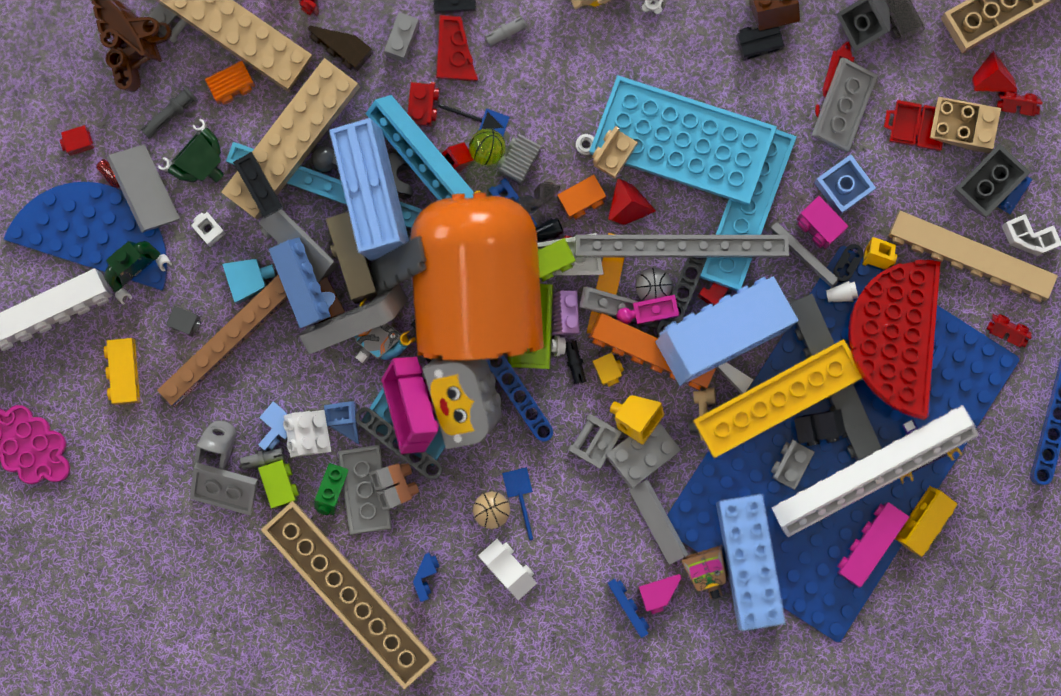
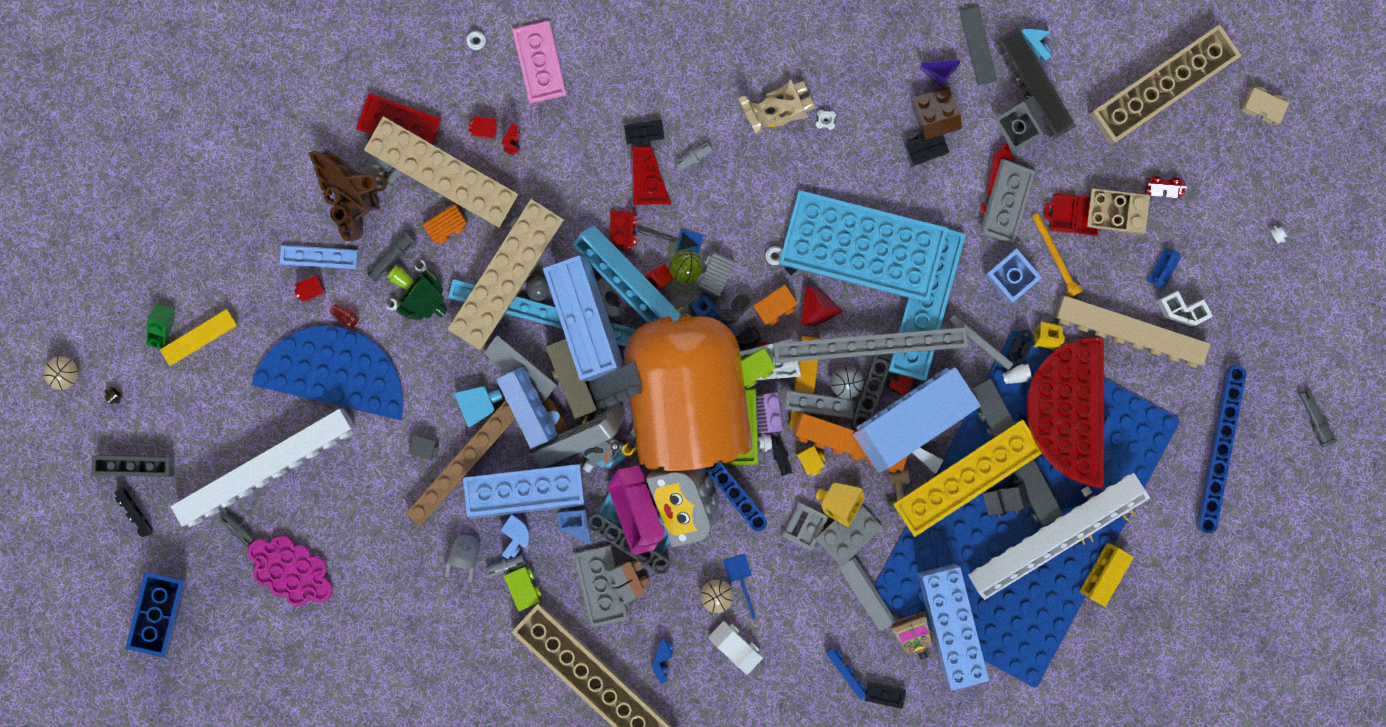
camera: 10 degrees left, 5 degrees up
dark green torso [104,241,172,304] -> none
yellow brick [104,338,140,405] -> none
light grey tile [107,144,180,233] -> none
light grey plate [189,462,258,516] -> none
white brick [191,212,226,247] -> none
black plate [233,152,283,218] -> none
white plate [283,410,331,458] -> none
dark brown slope [307,25,373,72] -> none
green bracket [314,463,349,516] -> none
light grey brick [384,12,420,63] -> none
tan bracket [592,126,638,179] -> none
dark pink plate [616,295,679,325] -> none
dark pink slope [638,574,681,614] -> none
light grey bracket [771,440,814,490] -> none
dark pink brick [797,196,849,249] -> none
dark pink brick [837,502,909,588] -> none
dark grey slope [953,143,1031,218] -> none
red slope [972,51,1017,92] -> none
red hinge [986,314,1032,348] -> none
none -> light blue tile [280,245,358,269]
none -> lime cone [387,265,413,290]
none -> light blue brick [463,464,585,519]
none -> black plate [864,681,906,709]
none -> light orange piece [1032,213,1083,298]

